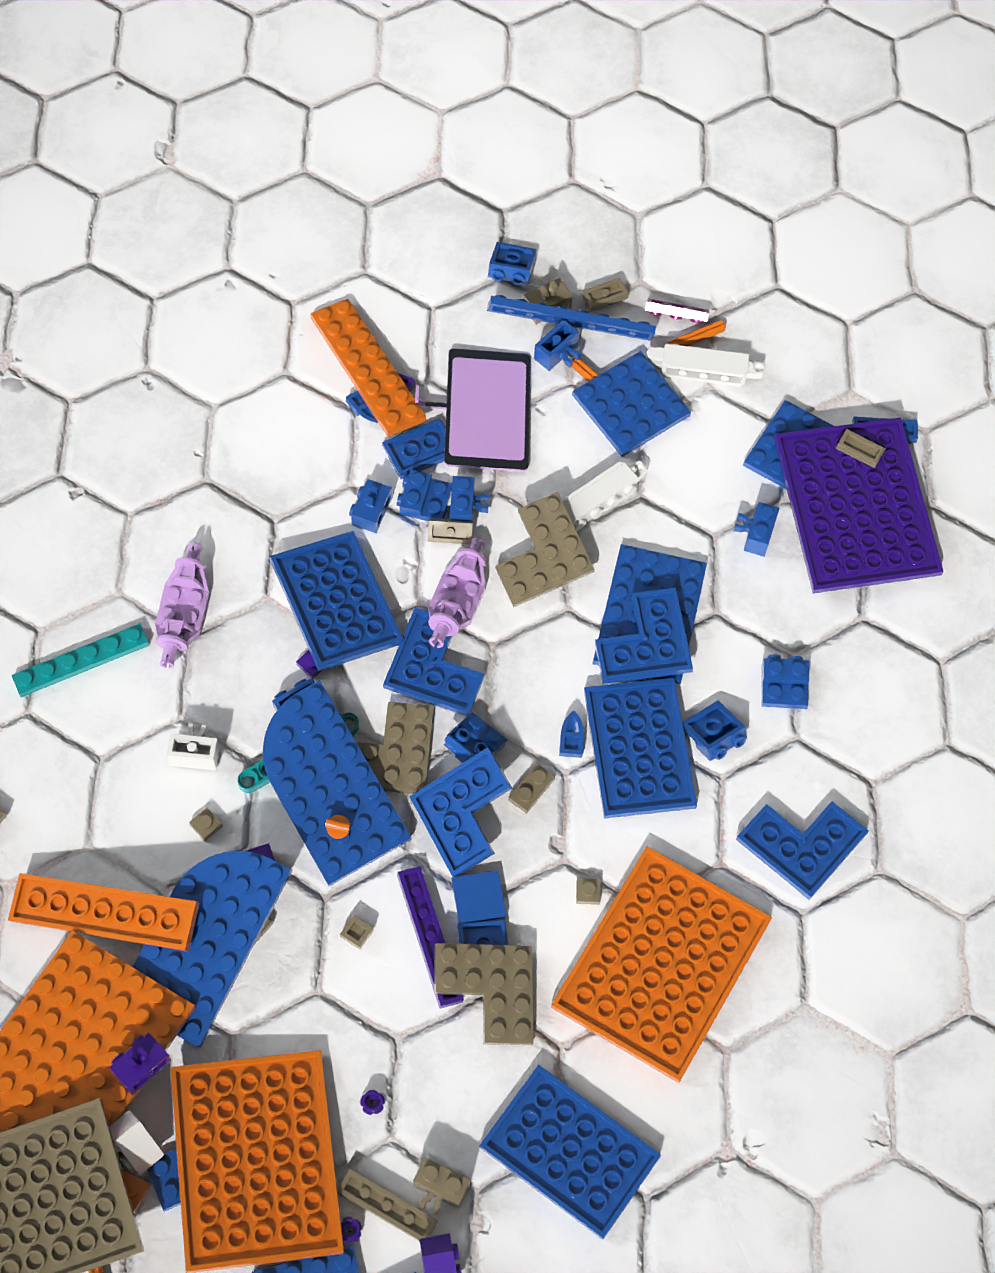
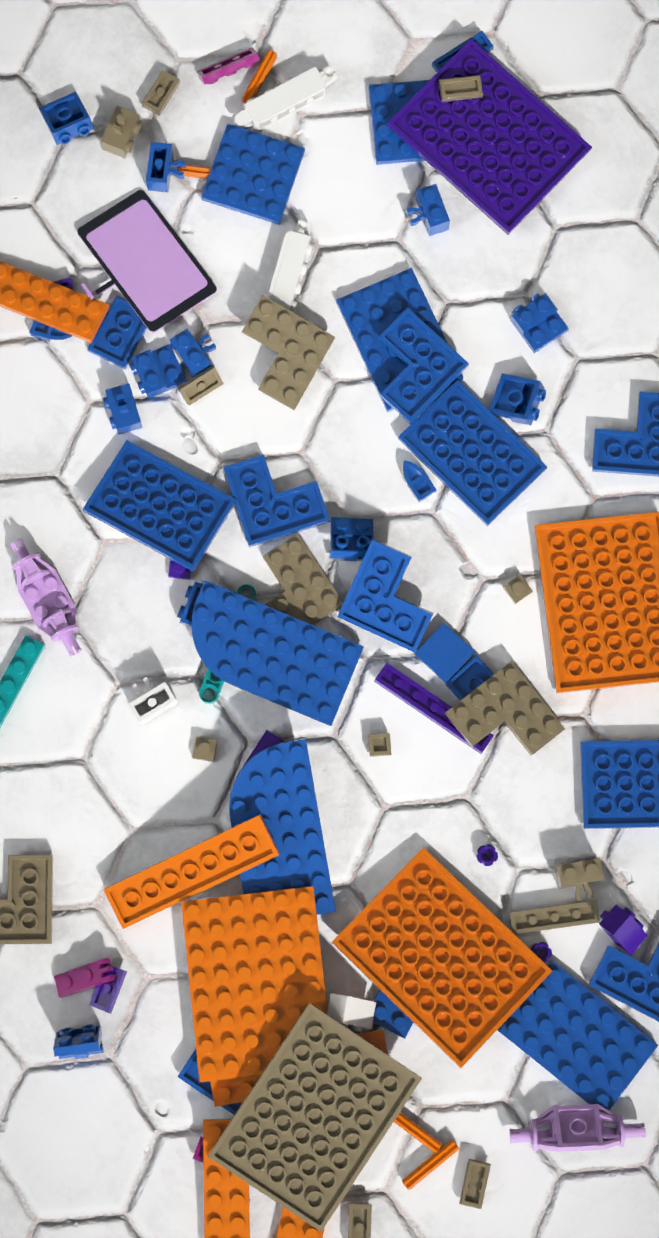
camera: 35 degrees left, 15 degrees up
dark purple brick [109,1033,171,1095] -> none
orange plate [325,815,351,839] -> none
lavender plate [428,538,486,648] -> none
blue plate [487,295,656,341] -> none
dark tan plate [508,763,555,814] -> none

